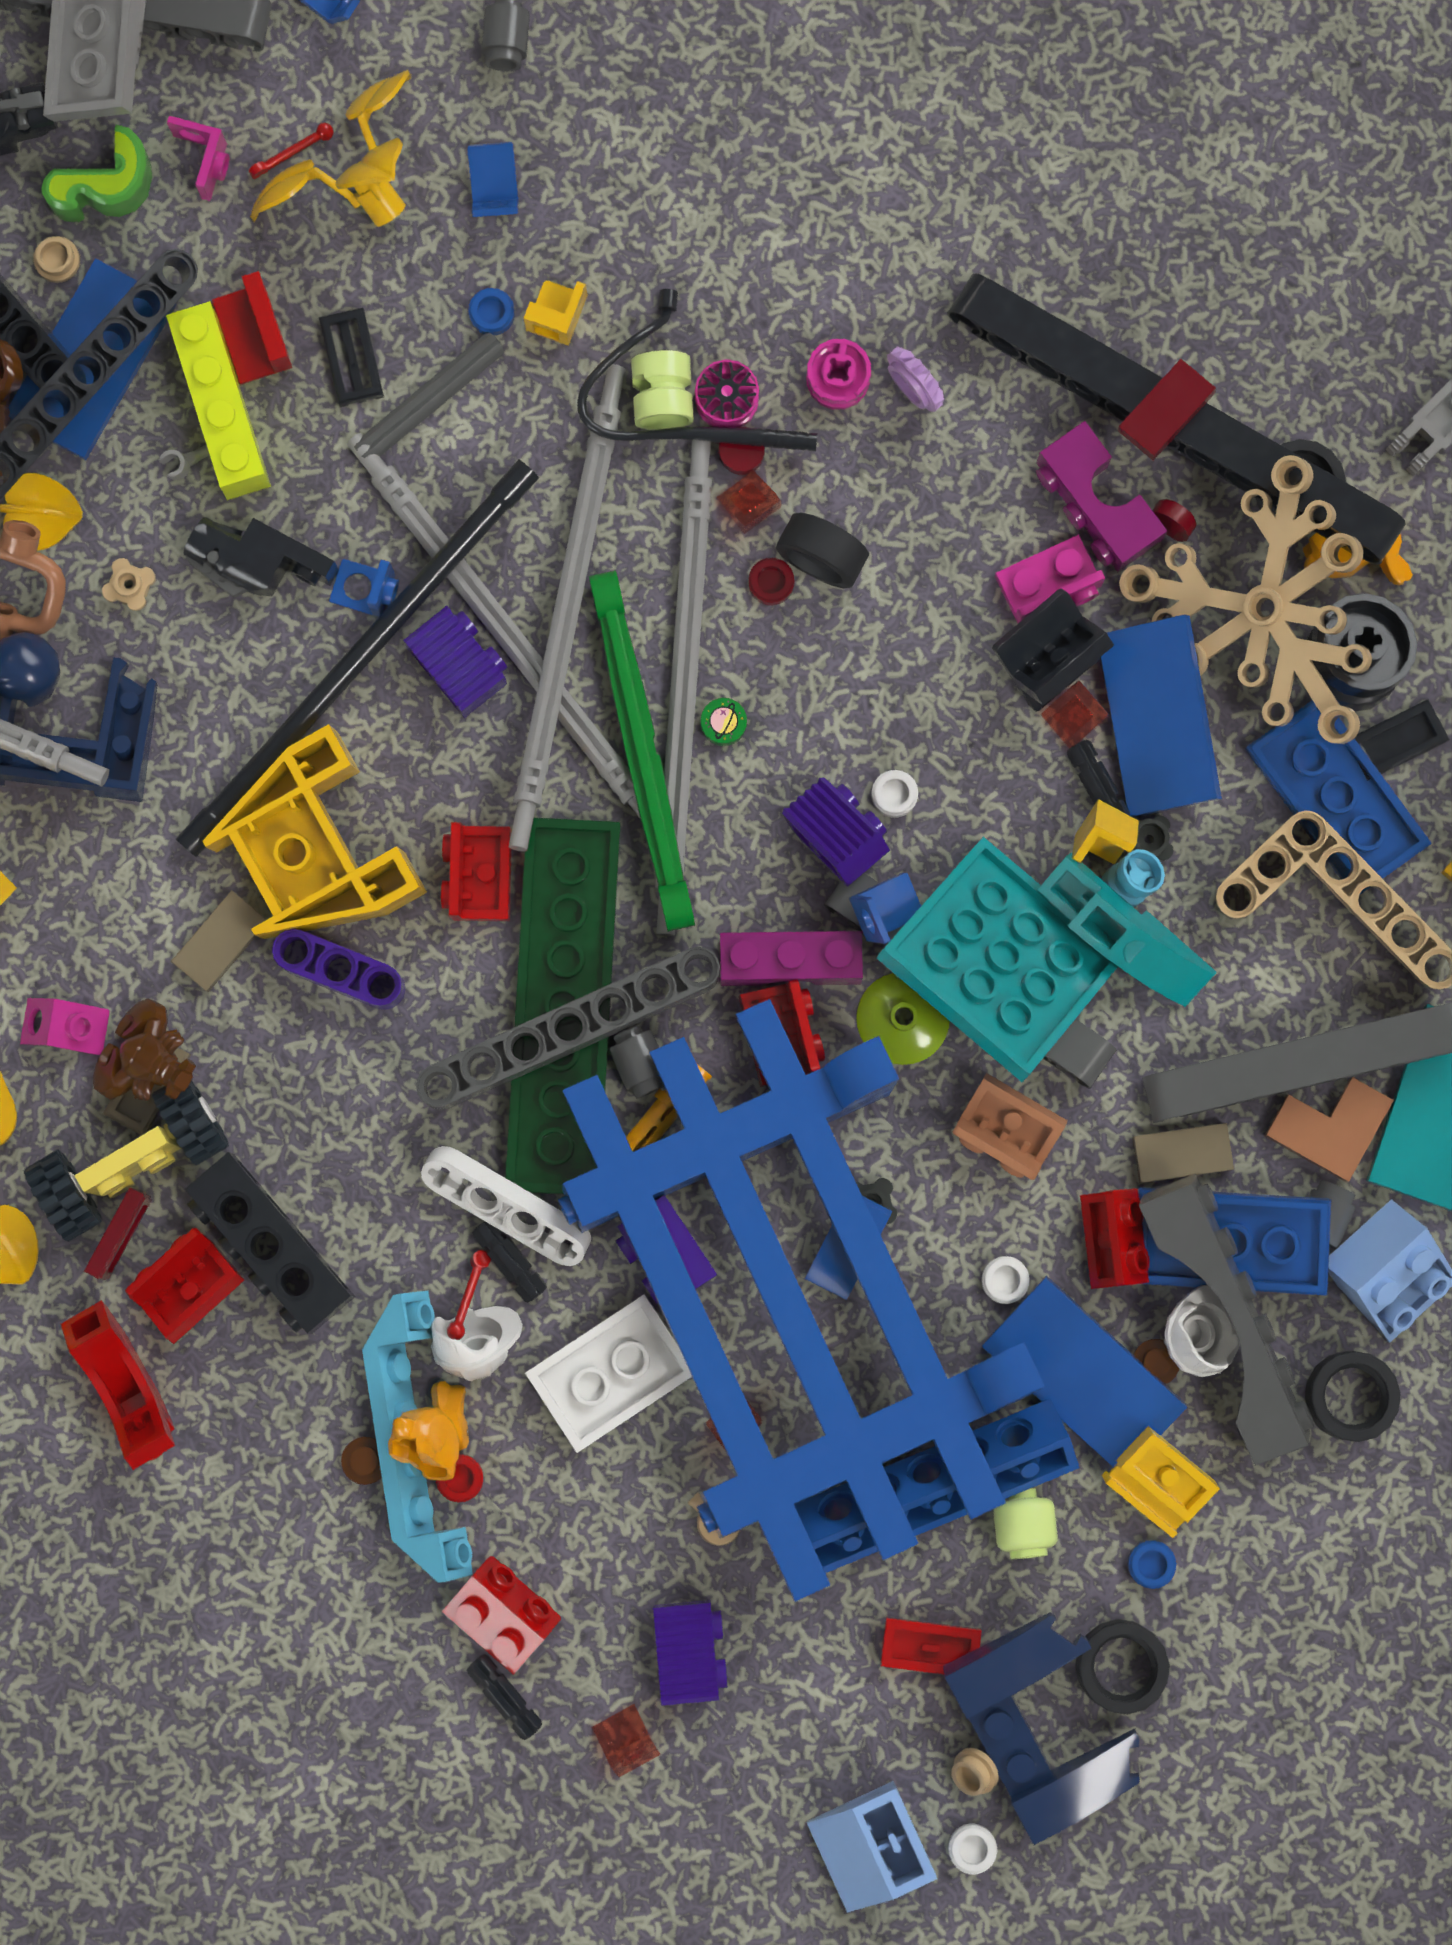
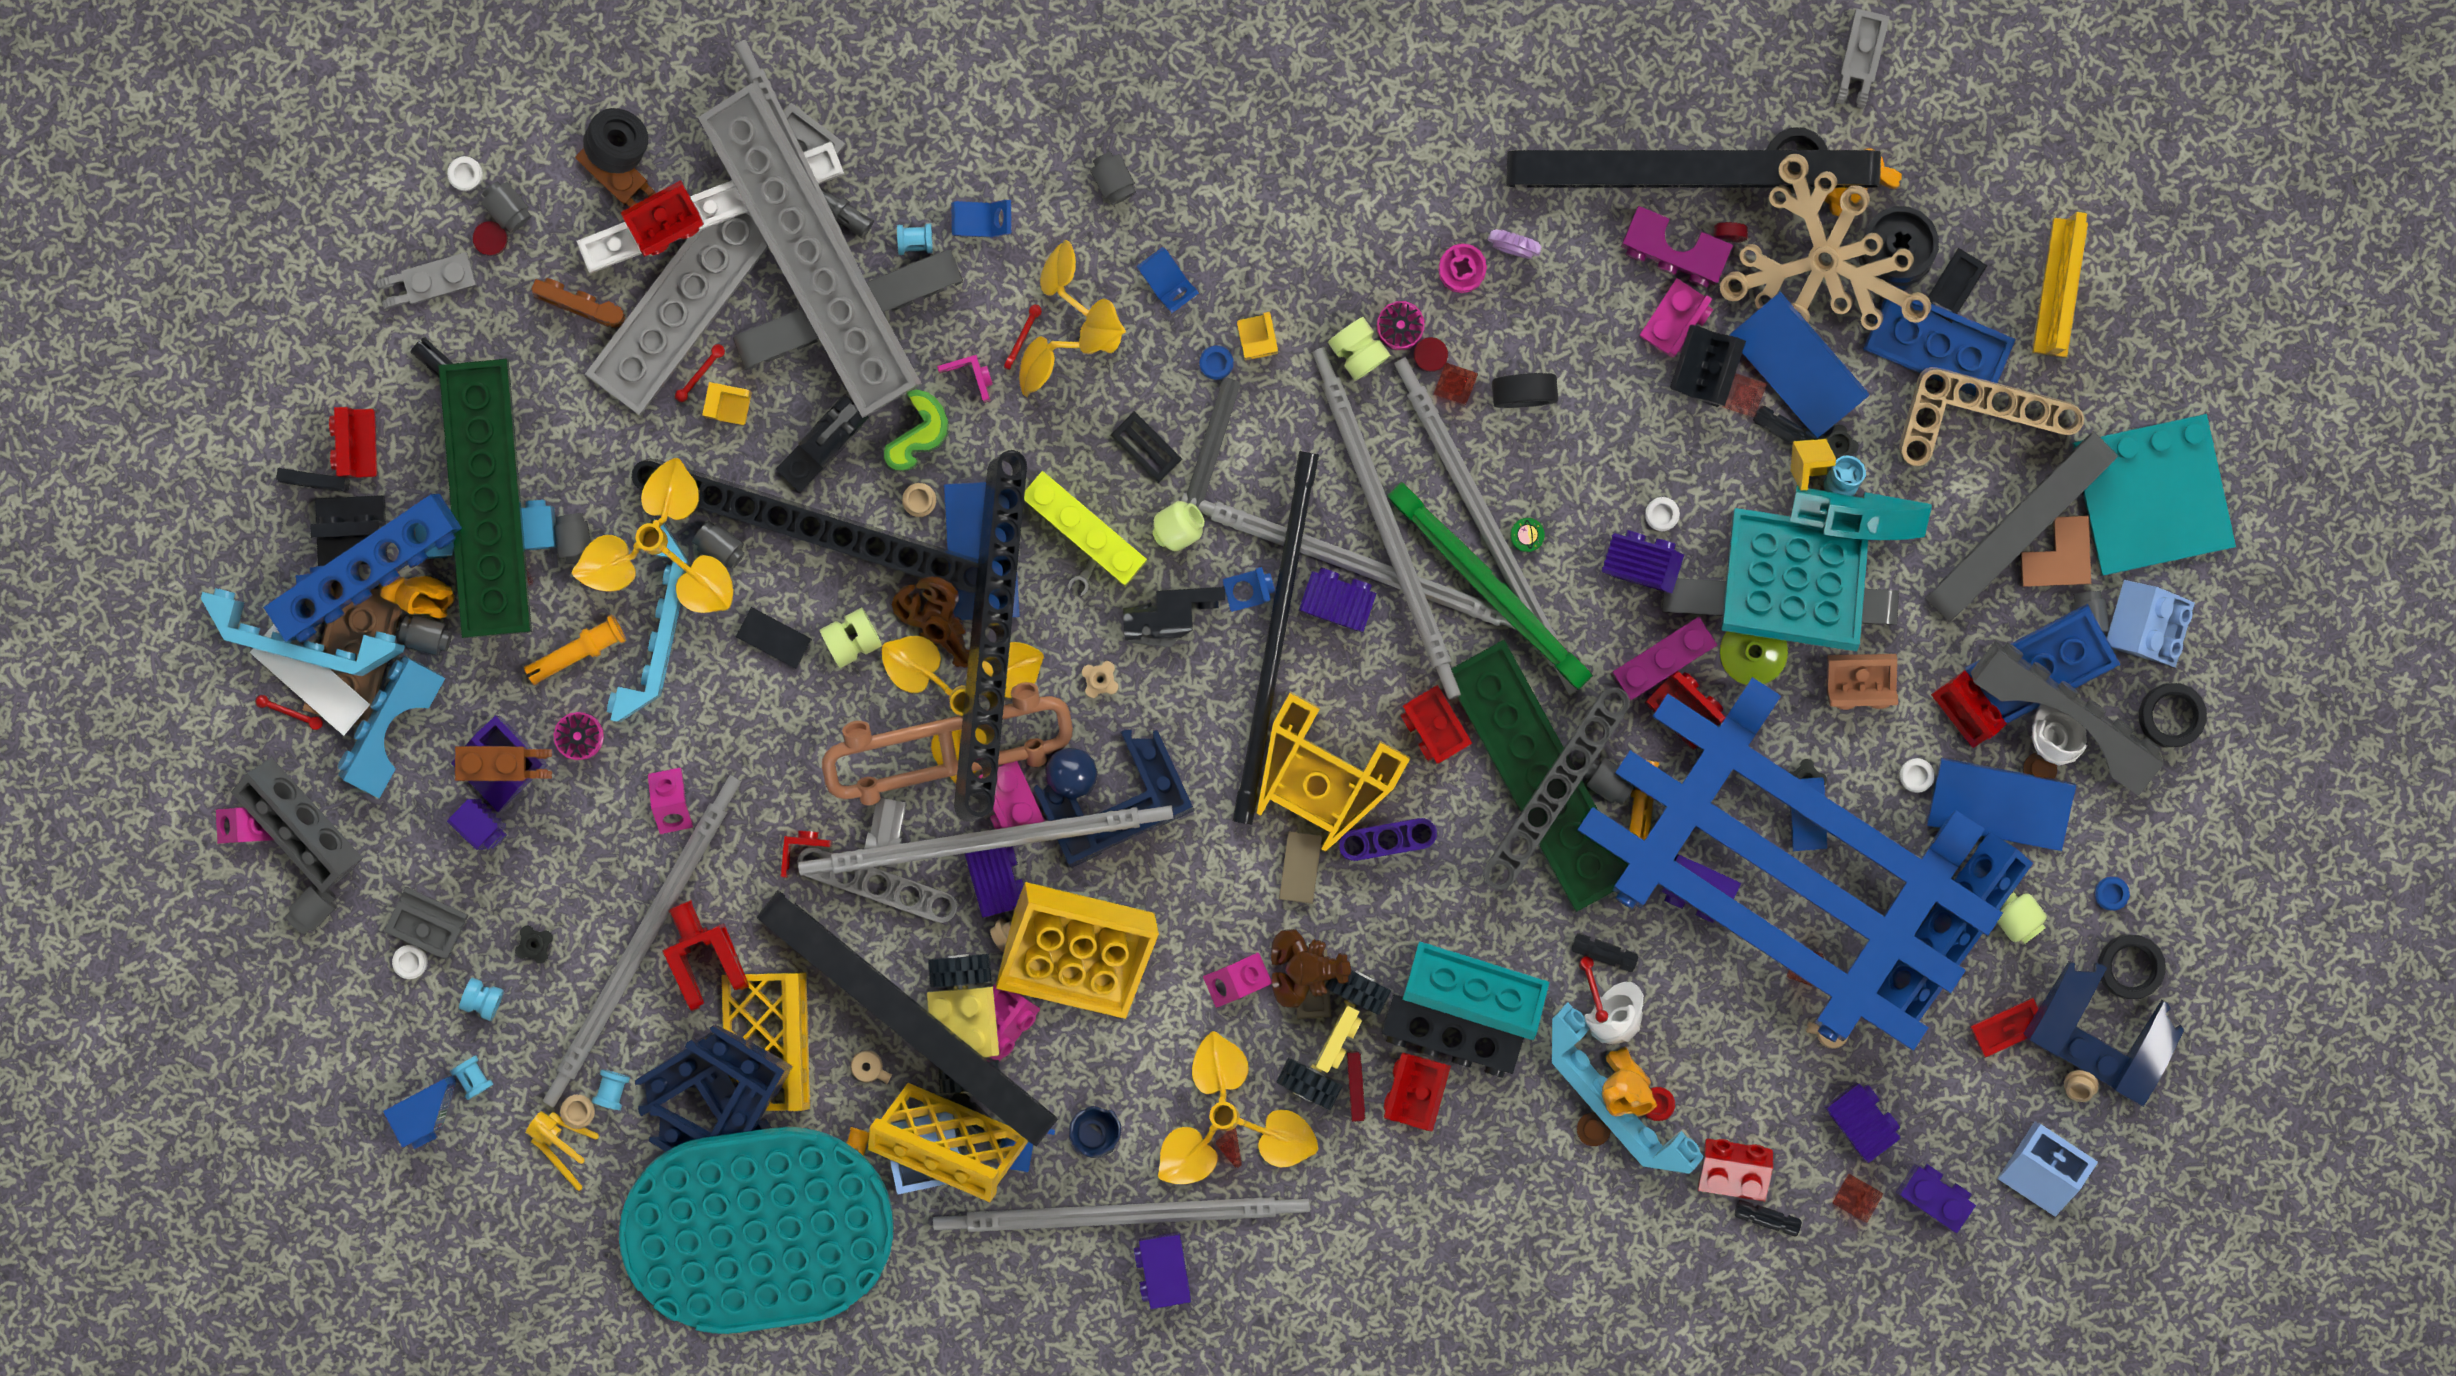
camera: 30 degrees left, 5 degrees up
red arch [61,1300,175,1470] -> none
red panel [212,271,293,385] -> none
white beam [421,1146,591,1266] -> none
white plate [525,1294,692,1453] -> none
black piece [577,289,817,452] -> none
dark red tile [748,558,795,605] -> none
blue bracket [849,872,921,944] -> none
white tile [948,1823,997,1874] -> none
yellow plate [1101,1426,1220,1538] -> none
dark red tile [1118,359,1216,460] -> none
dark tan tile [1132,1123,1234,1183] -> none
none -> yellowish green head [1153,501,1205,551]
none -> teal plate [1402,941,1550,1041]
none -> dark purple brick [1896,1164,1976,1233]

